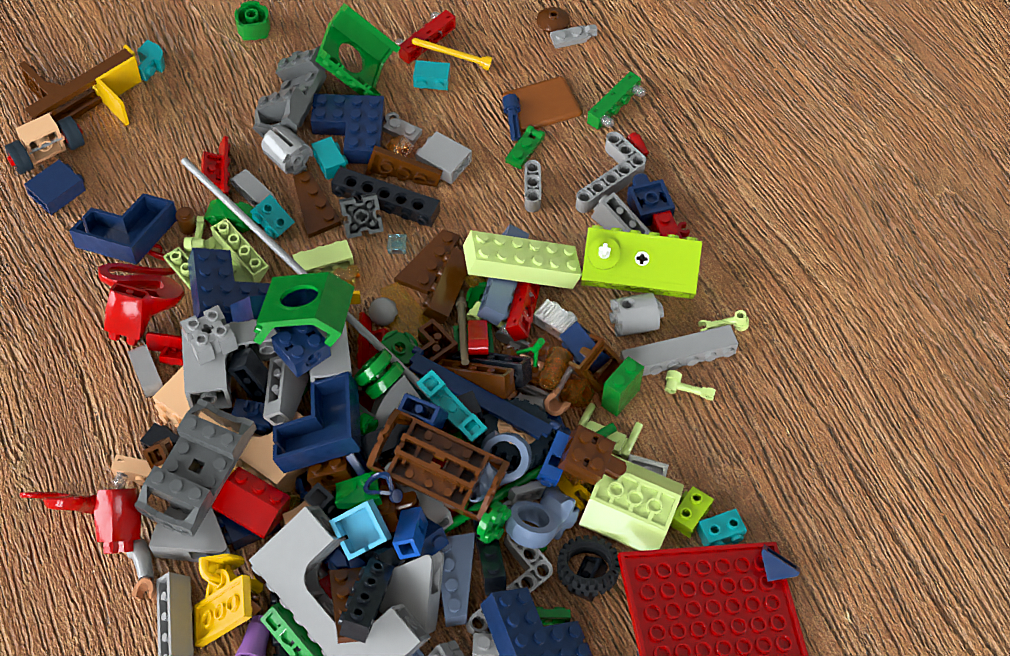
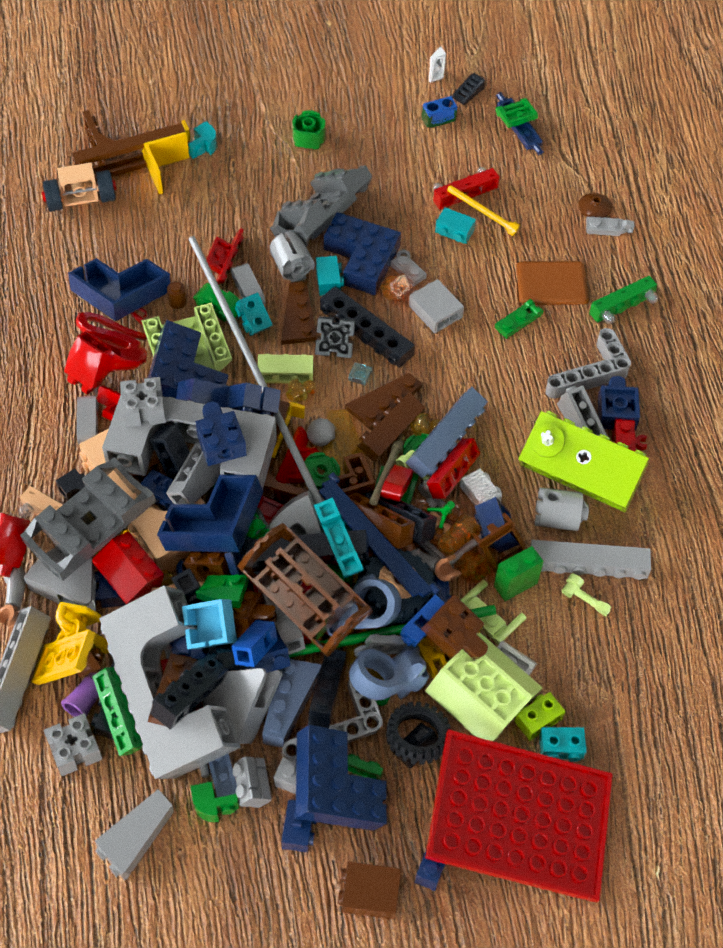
camera: 20 degrees right, 0 degrees up
dark blue brick [24,159,86,215] -> none
reddish brown brick [142,437,174,469] -> none
yellowish green brick [184,216,206,252] -> none
green panel [253,272,355,347] -> none
green panel [315,3,401,96] -> none
green wheel [353,348,405,400] -> none
dark blue piece [363,472,403,503] -> none
reddish brown wing [365,146,443,187] -> none
dark blue brick [398,393,449,430] -> none
yellowish green brick [463,230,582,289] -> none
green plate [477,501,512,544] -> none
dark blue piece [502,94,521,141] -> none
light grey beam [524,160,541,213] -> none
red cone [626,132,649,157] -> none
yellowish green brick [698,310,749,332] -> none
dark blue slope [761,544,800,581] -> none

